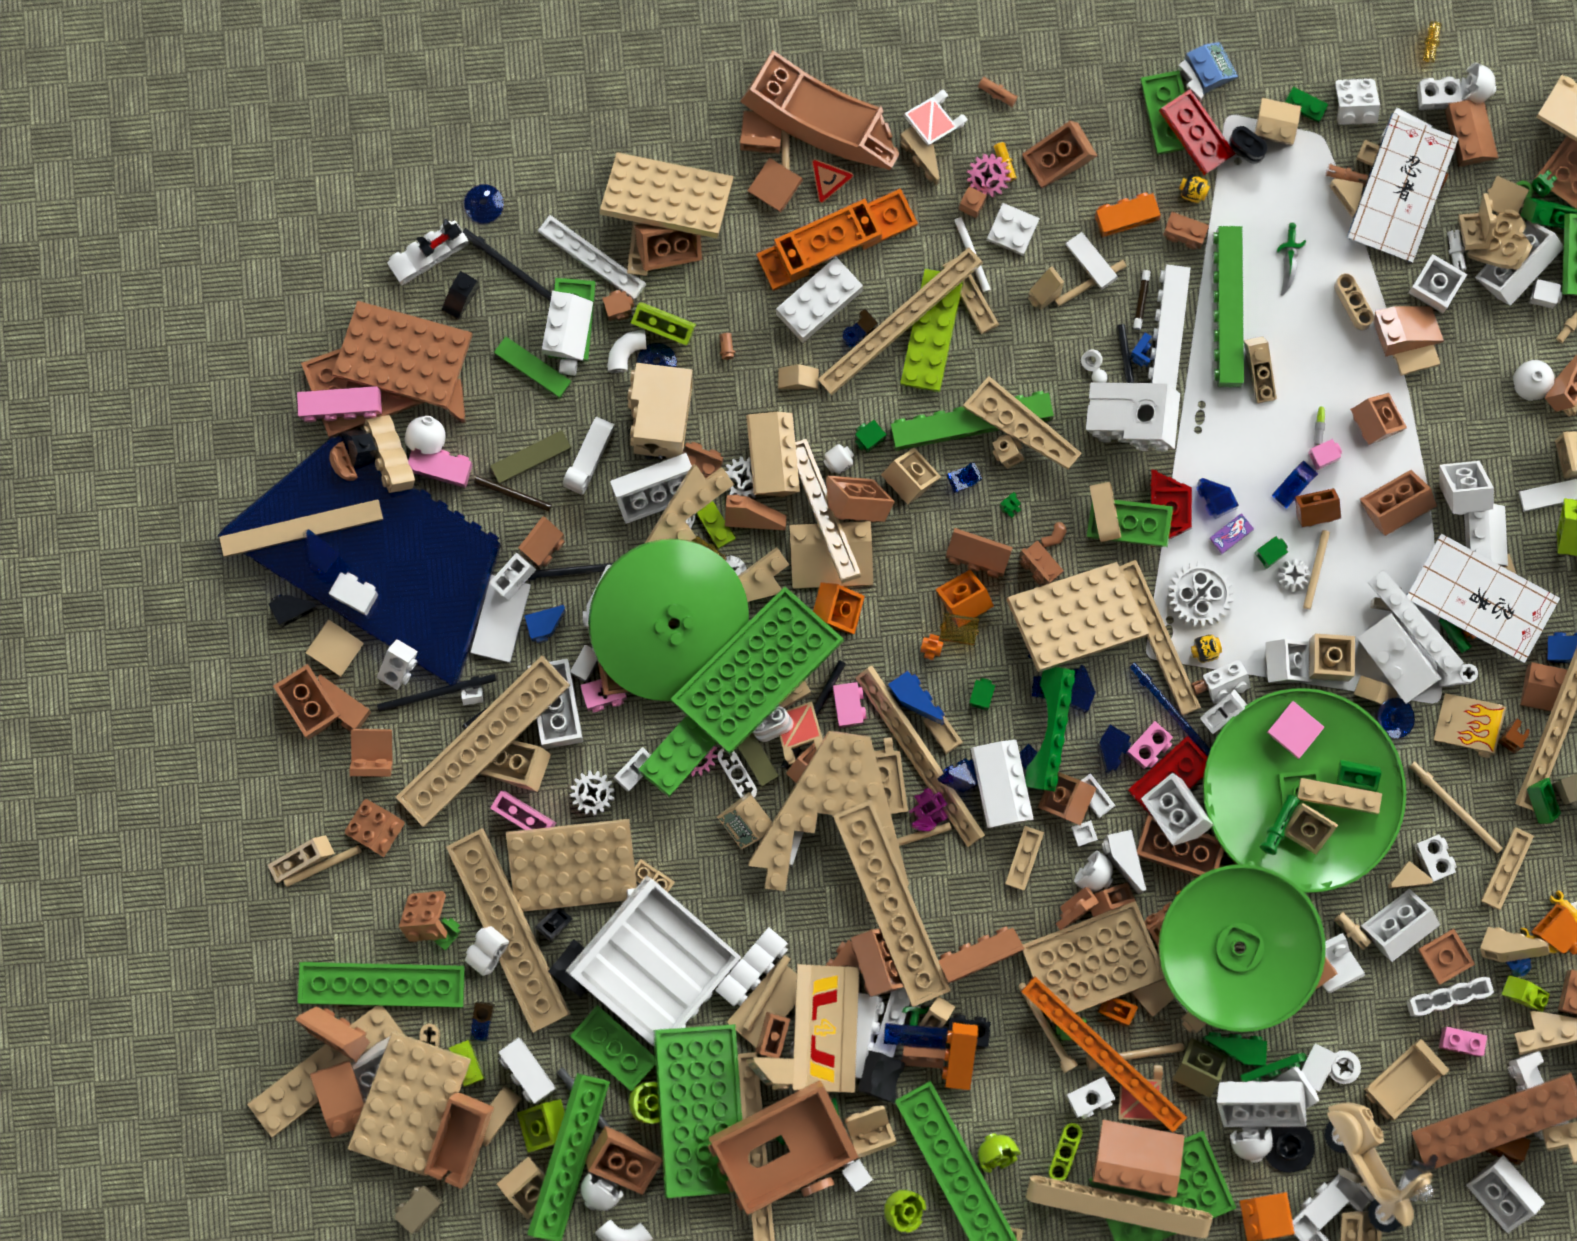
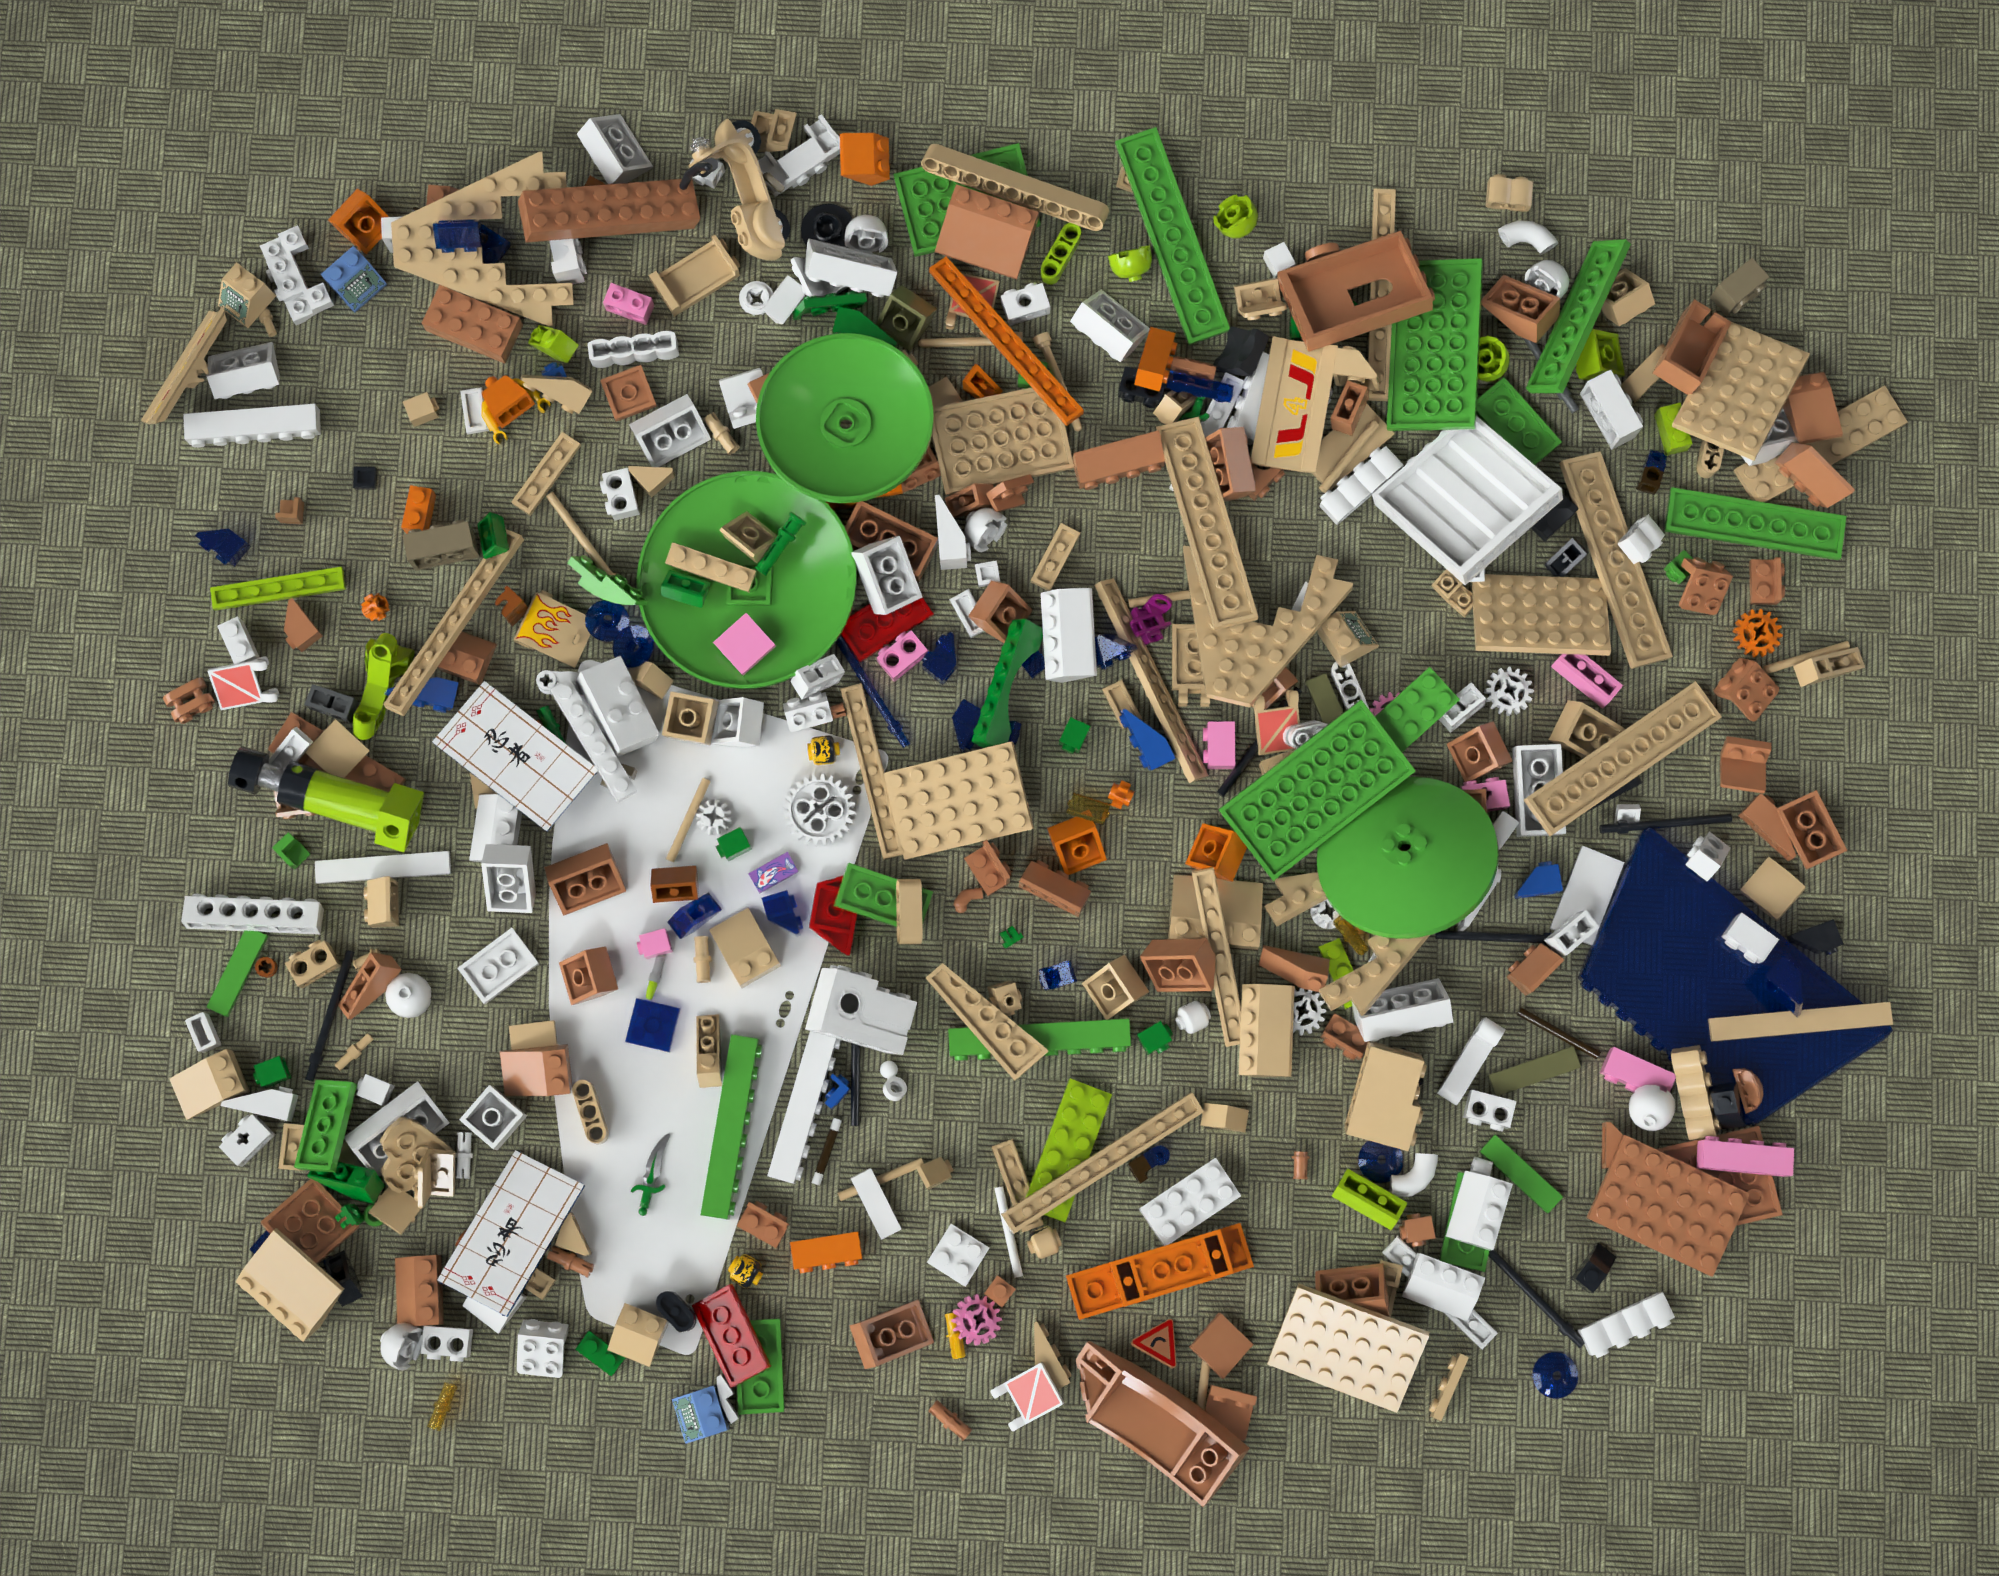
camera: 170 degrees left, 0 degrees up
black piece [416,219,462,258] -> none
none -> black slope [323,1250,363,1307]
none -> white plate [457,928,539,1004]
none -> slope [567,555,648,605]
none -> clear blue dish [585,600,630,642]
none -> clear blue plate [625,998,681,1053]
none -> tan pin [693,936,712,983]
none -> tan slope [709,908,781,988]
none -> tan head [1027,1226,1062,1259]
none -> white slope [1070,289,1150,362]
none -> white slope [1402,1253,1485,1321]
none -> tan plate [1429,1353,1469,1421]
none -> nougat slope [1447,721,1513,782]
none -> white brick [1463,1090,1516,1132]
none -> orange gear [1732,609,1783,658]
none -> nougat bracket [1749,557,1785,605]

